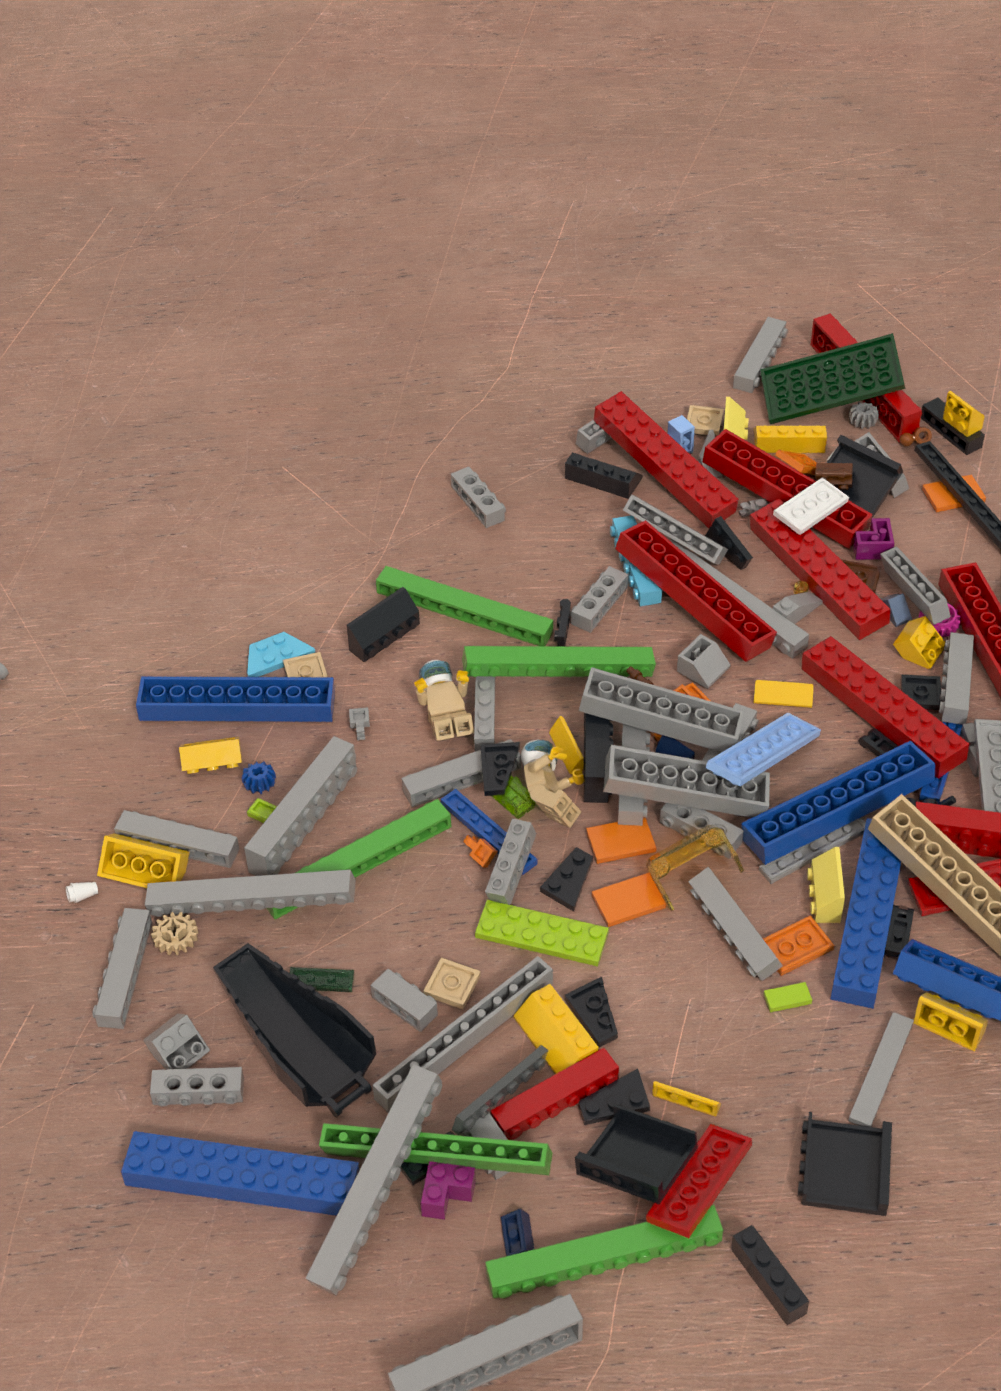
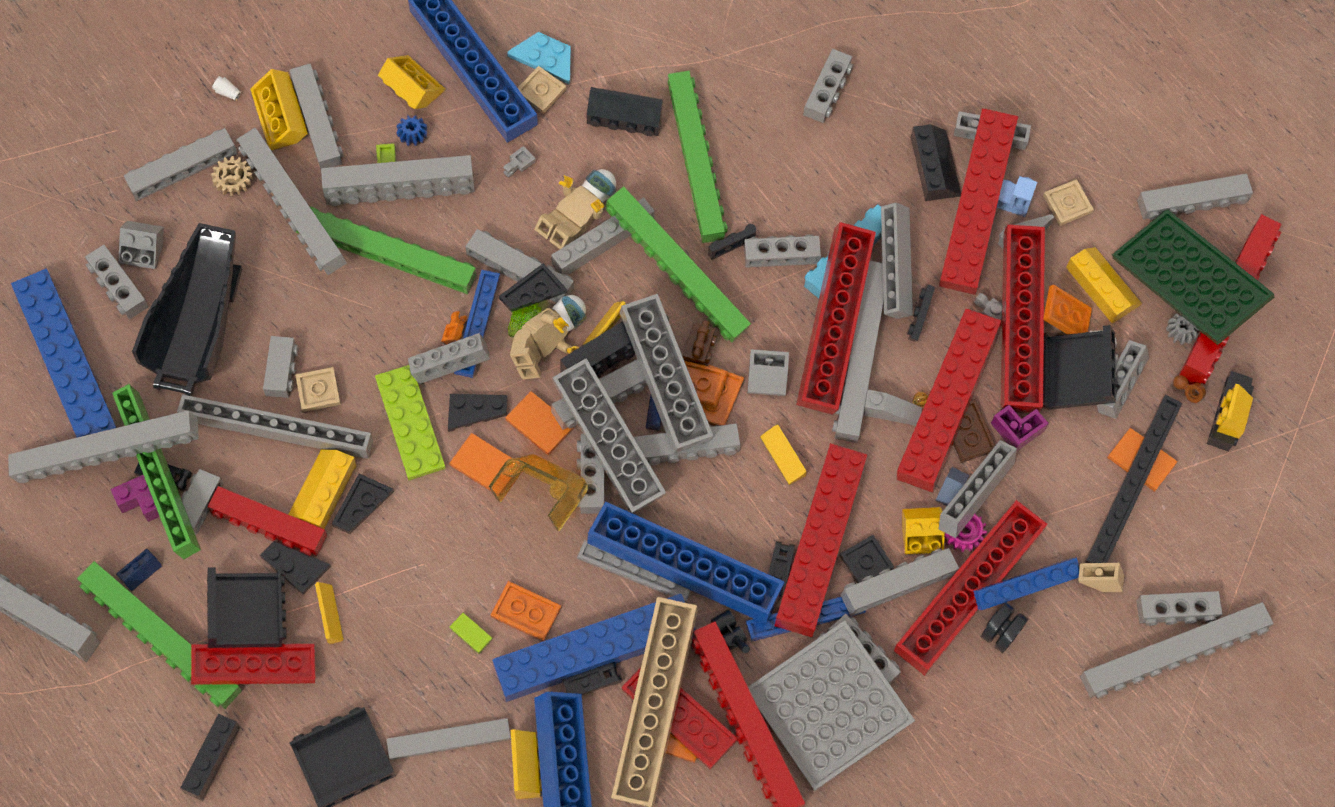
camera: 50 degrees right, 20 degrees up
clear green tile [289,967,355,992] -> none
dark grey plate [452,1045,548,1136] -> none
light grey brick [688,867,783,981] -> none
light blue plate [706,713,821,786] -> none
light yellow slope [724,397,749,440] -> none
white tile [773,478,849,535] -> none
light yellow slope [807,847,845,923] -> none
reddish brown brick [815,463,853,491] -> none

